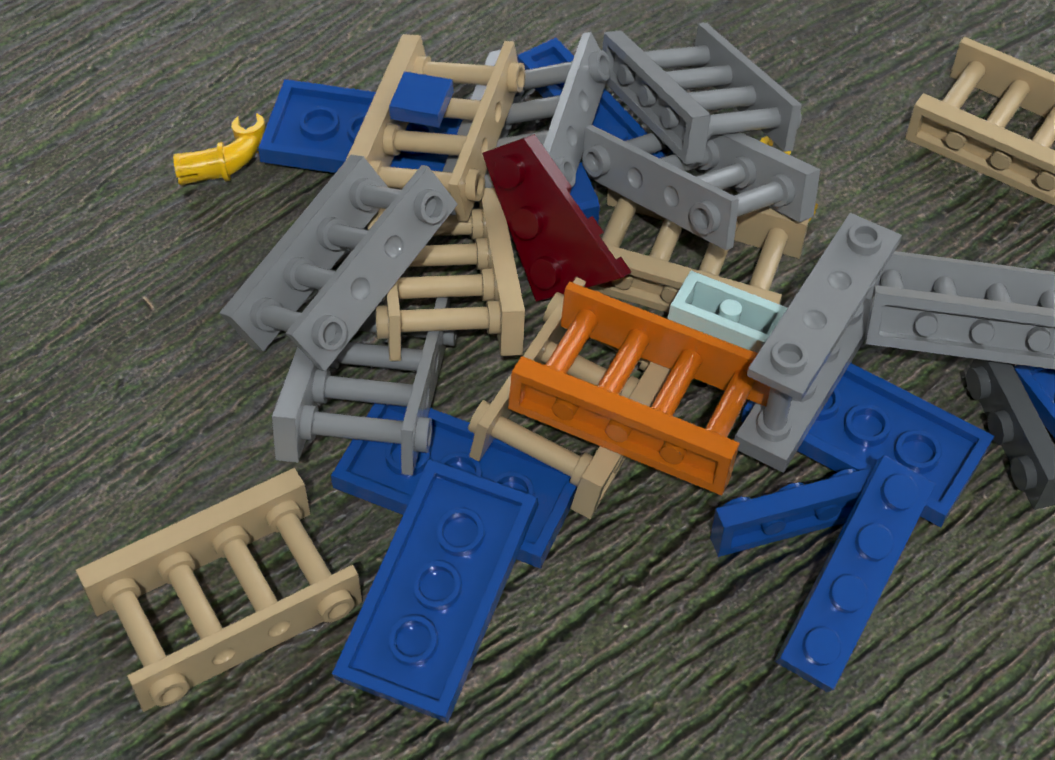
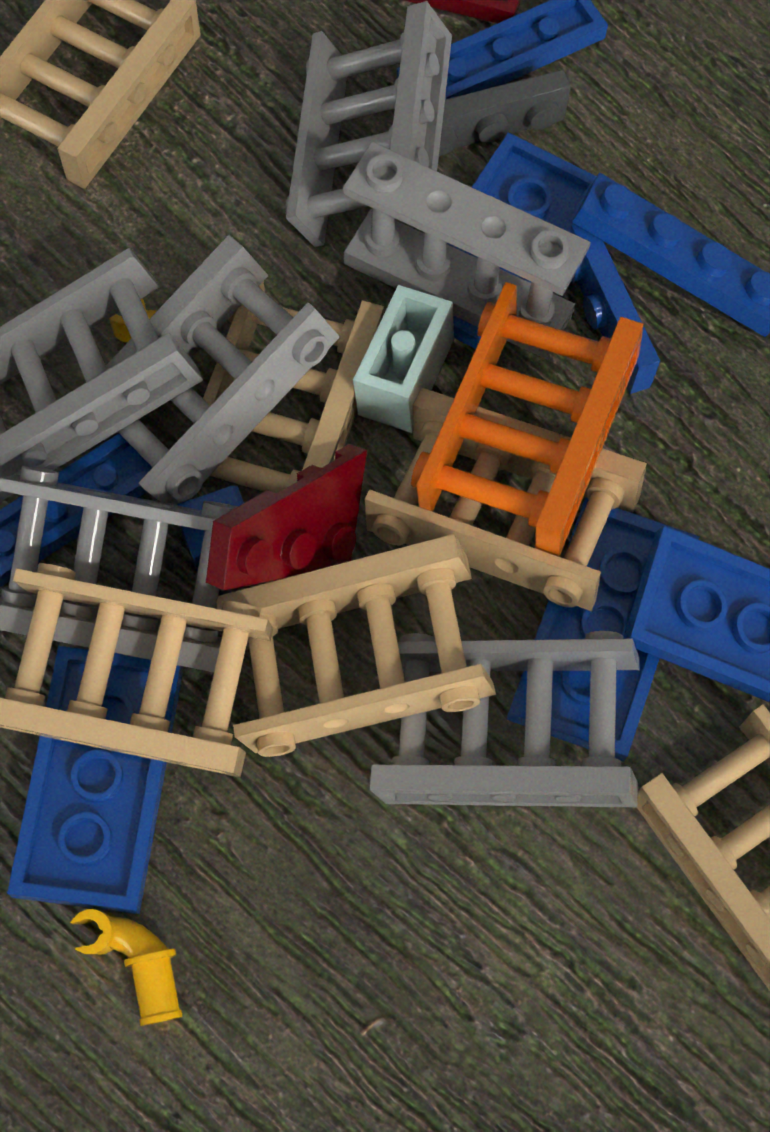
camera: 95 degrees left, 15 degrees up
light grey fence [219,154,458,371] -> none
blue tile [389,71,454,128] -> none

